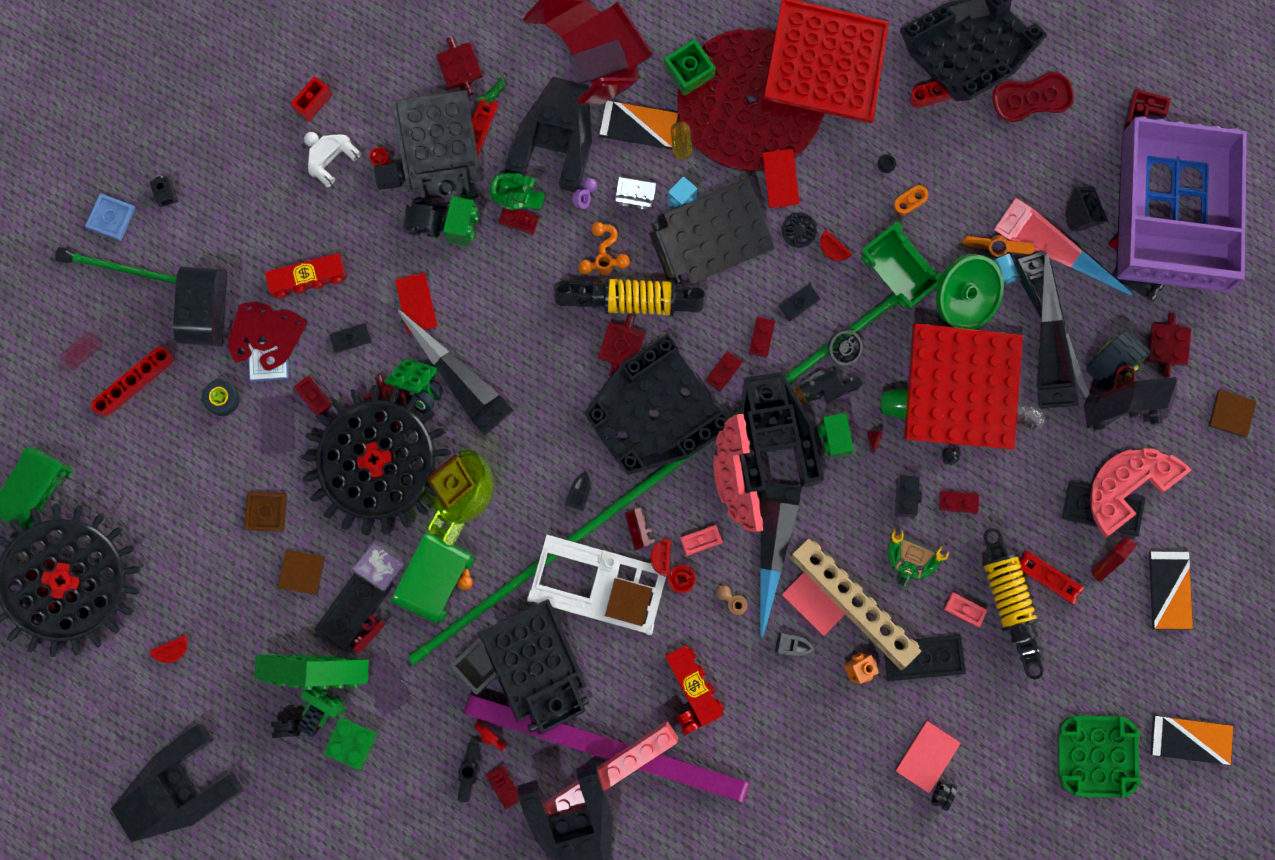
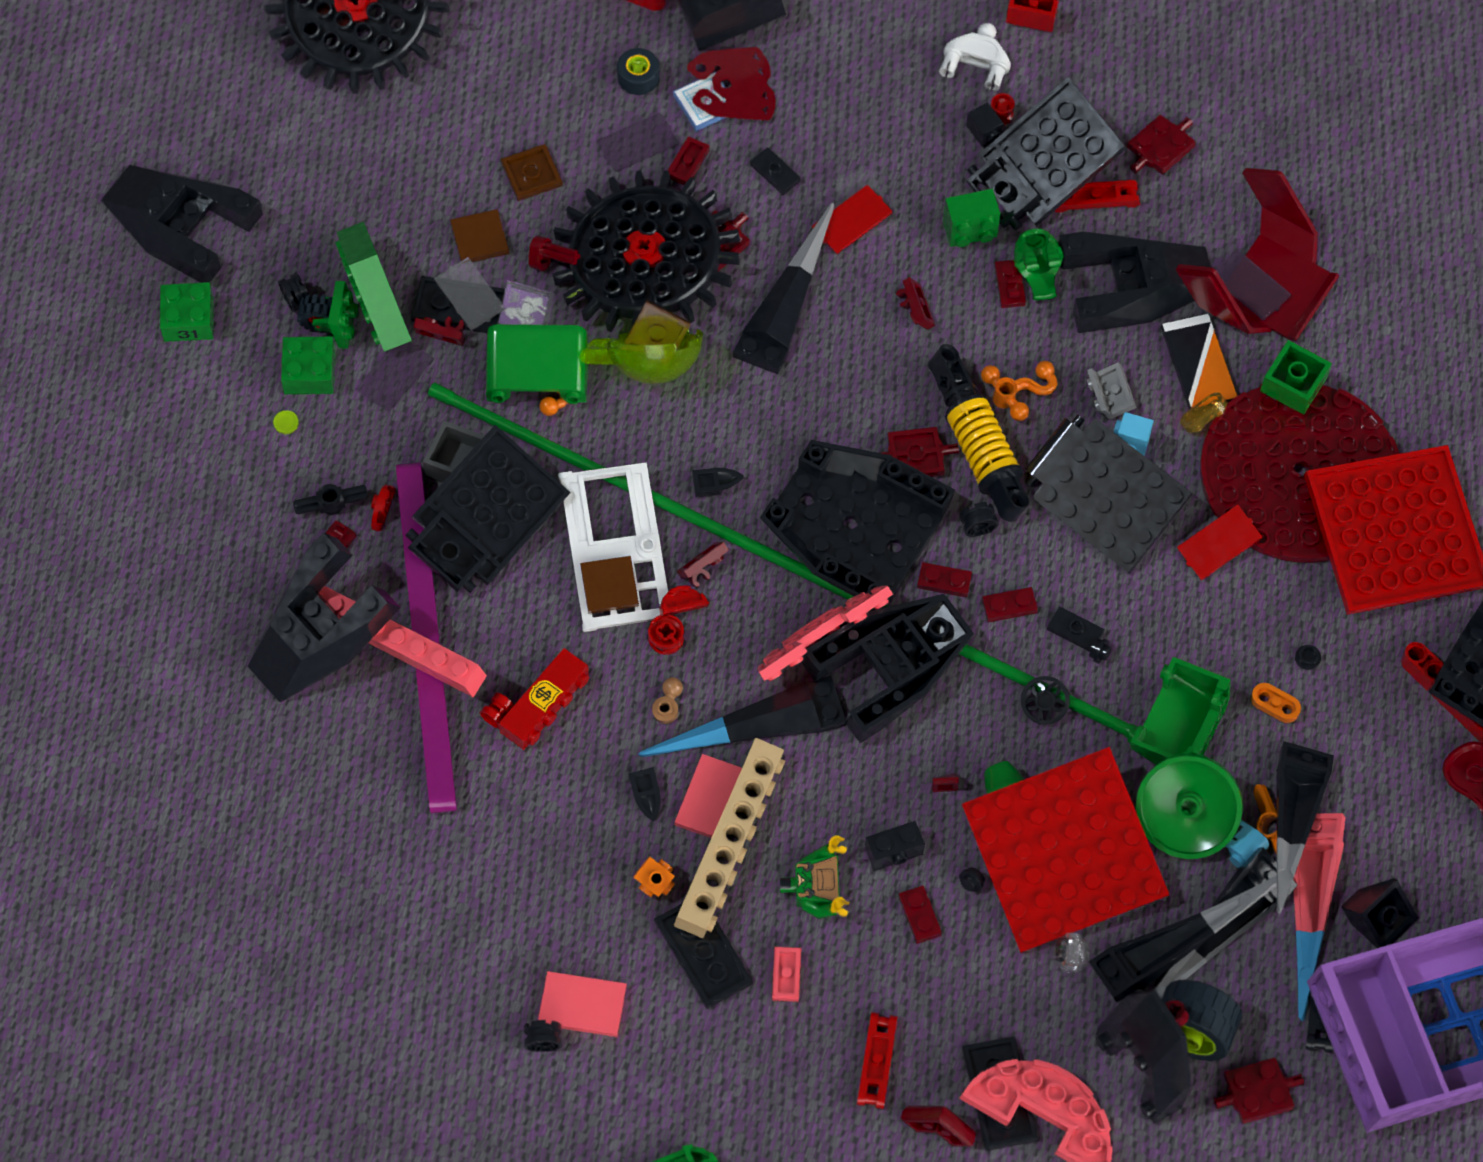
camera: 65 degrees right, 15 degrees down
red plate [149,635,188,663] -> none
red brick [265,253,347,299] -> none
green plate [386,359,443,413] -> none
black brick [403,204,444,238] -> none
green piece [476,74,506,104] -> none
medium lavender plate [572,178,597,209] -> none
coral plate [680,525,723,557] -> none
black wheel [781,213,817,248] -> none
black plate [793,371,863,404] -> none
green slope [817,413,854,458] -> none
red plate [820,229,853,261] -> none
piece [982,528,1044,680] -> none
none -> green brick [160,282,213,342]
none -> lime piece [273,410,299,434]
none -> clear piece [434,257,505,331]
none -> dark red piece [528,236,580,271]
none -> dark red plate [896,277,935,330]
none -> black wheel [959,502,999,537]
none -> black plate [1089,638,1111,664]
none -> black plate [1276,741,1334,914]

